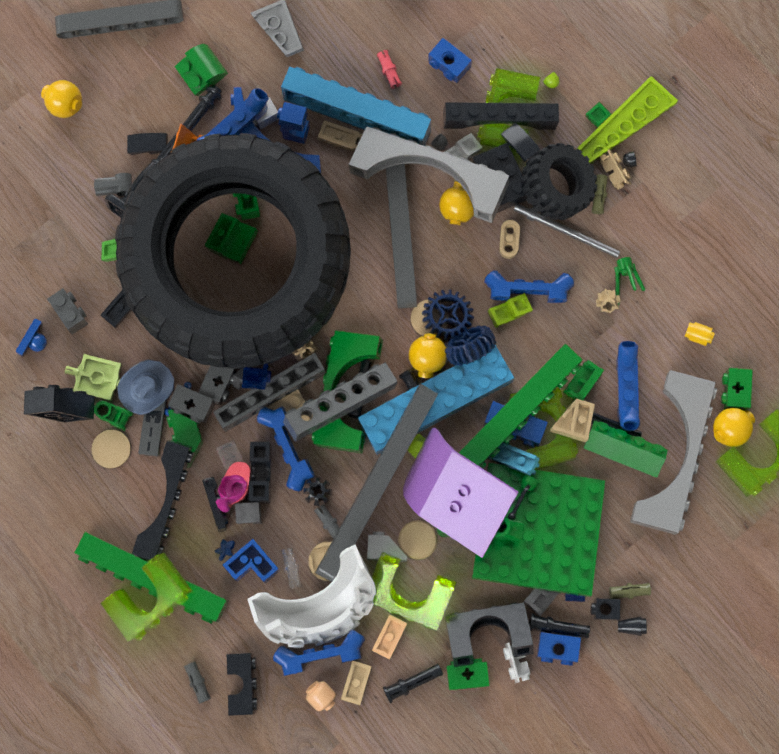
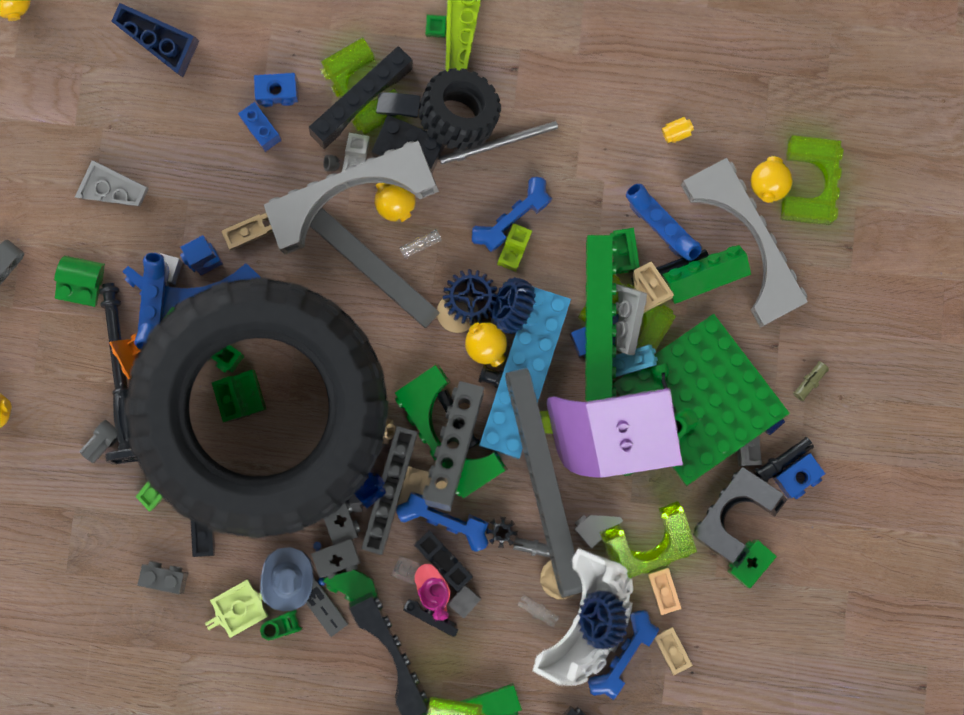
camera: 50 degrees left, 5 degrees up
blue tile [16,319,47,357] -> none
black brick [24,385,95,423] -> none
tan piece [92,430,131,468] -> none
black slope [127,133,168,155] -> none
dark blue plant [214,539,235,561] -> none
blue brick [223,539,280,584] -> none
dark azure brick [281,67,431,146] -> none
light nougat head [306,681,336,711] -> none
coral pin [377,50,402,89] -> none
black pin [382,663,443,703] -> none
tan piece [398,520,438,560] -> none
tan plate [499,220,520,259] -> none
white hinge [503,642,531,683] -> none
lime hinge [543,72,559,88] -> none
black brick [590,598,620,621] -> none
olive pin [591,174,608,215] -> none
tan gear [596,289,620,313] -> none
tan hinge [600,150,631,190] -> none
green plant [614,257,645,306] -> none
black cone [618,616,647,636] -> none
black hinge [623,151,637,167] -> none
green brick [721,368,753,411] -> none
none -> blue brick [238,102,282,152]
none -> clear pin [399,229,442,259]
none -> dark blue gear [577,591,629,649]
none -> light grey wing [615,284,647,355]

